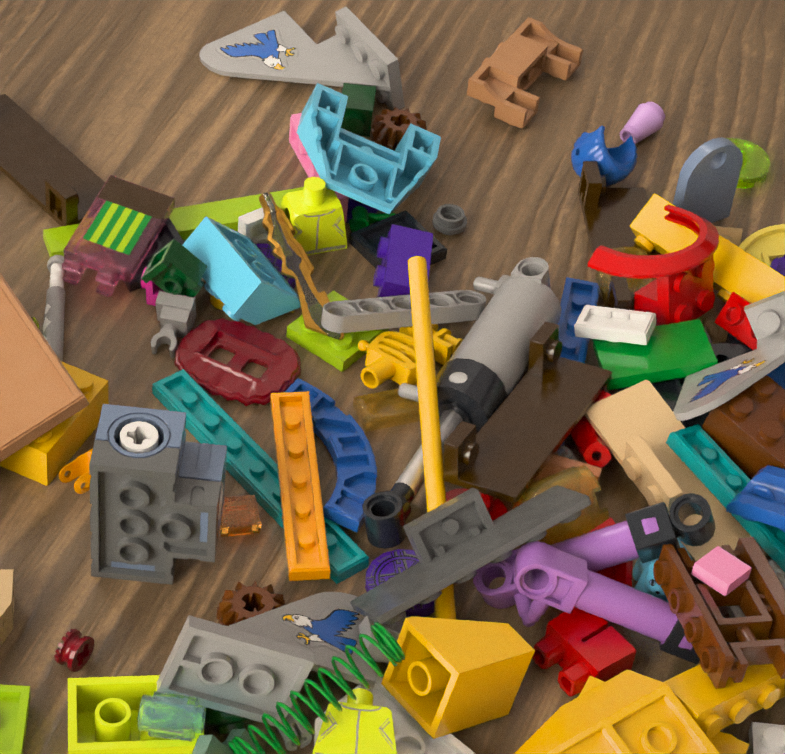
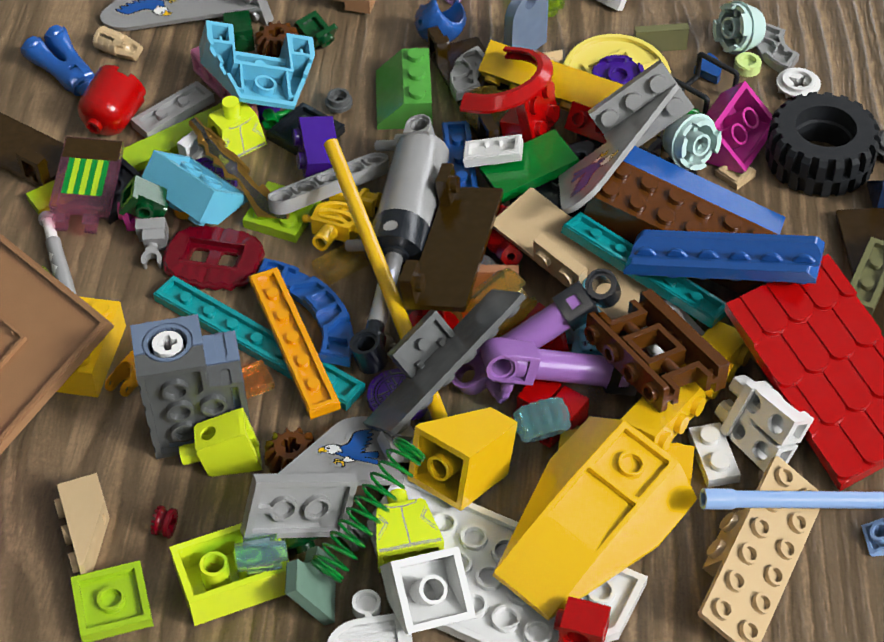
camera: 10 degrees left, 5 degrees up
bright pink tile [691,546,752,596] -> none
none -> blue piece [20,25,95,96]
none -> red cylinder [77,65,146,136]
none -> tan hinge [93,26,143,61]
none -> light grey plate [131,81,215,138]
none -> neon yellow torso [179,408,262,477]
none -> dark green bracket [293,10,338,50]
none -> bright green slope [376,48,432,130]
none -> light grey tile [450,46,485,102]
none -> clear light blue gear [513,397,571,443]

